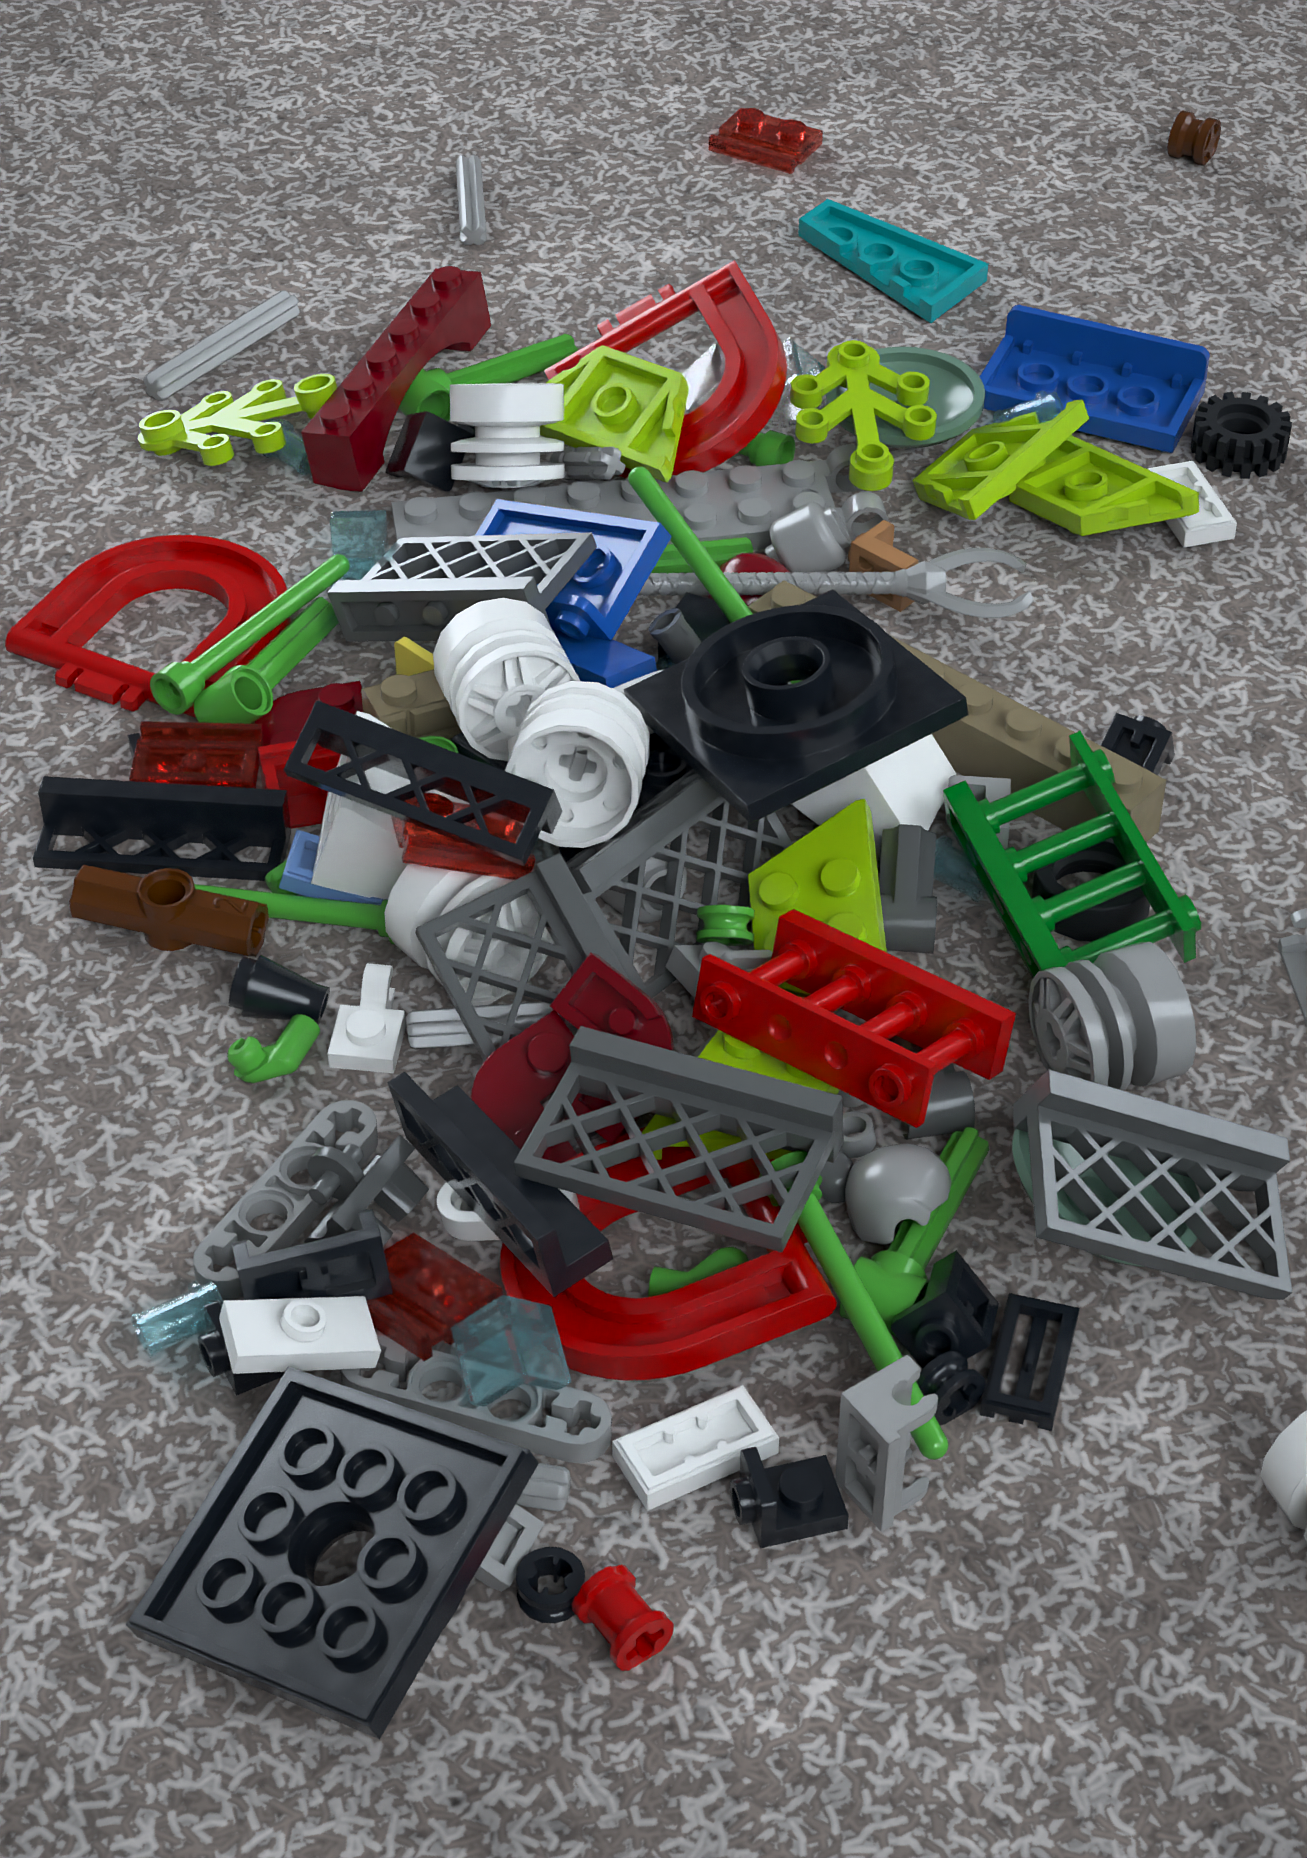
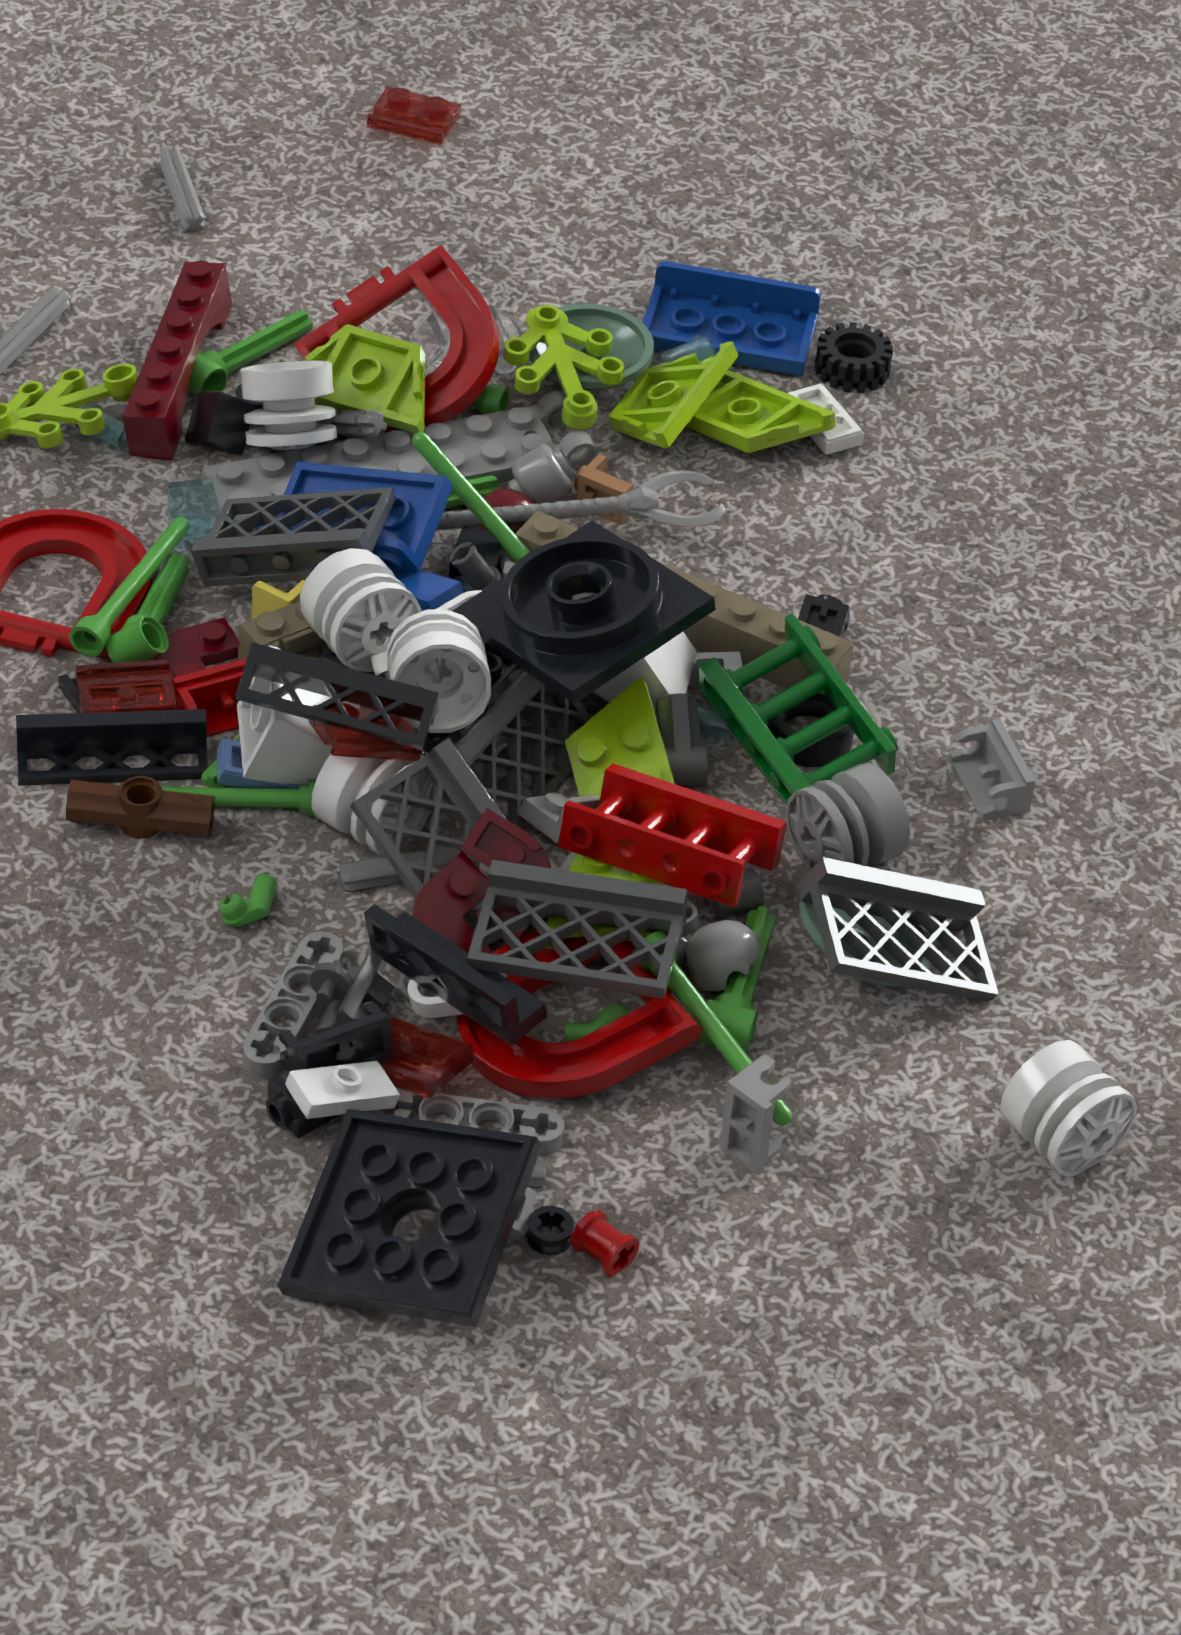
camera: 15 degrees left, 0 degrees up
clear light blue pin [131,1280,224,1358] -> none
black cone [229,955,330,1025] -> none
white plate [327,963,406,1073] -> none
clear light blue panel [451,1295,571,1407] -> none
white plate [612,1385,779,1511] -> none
bright green bush [696,905,755,946] -> none
black bracket [730,1447,849,1548] -> none
teal wing [798,199,989,323] -> none
black bracket [891,1250,999,1369] -> none
black bush [916,1351,986,1425] -> none
black tile [980,1293,1079,1431] -> none
reddish brown wheel [1167,110,1221,166] -> none

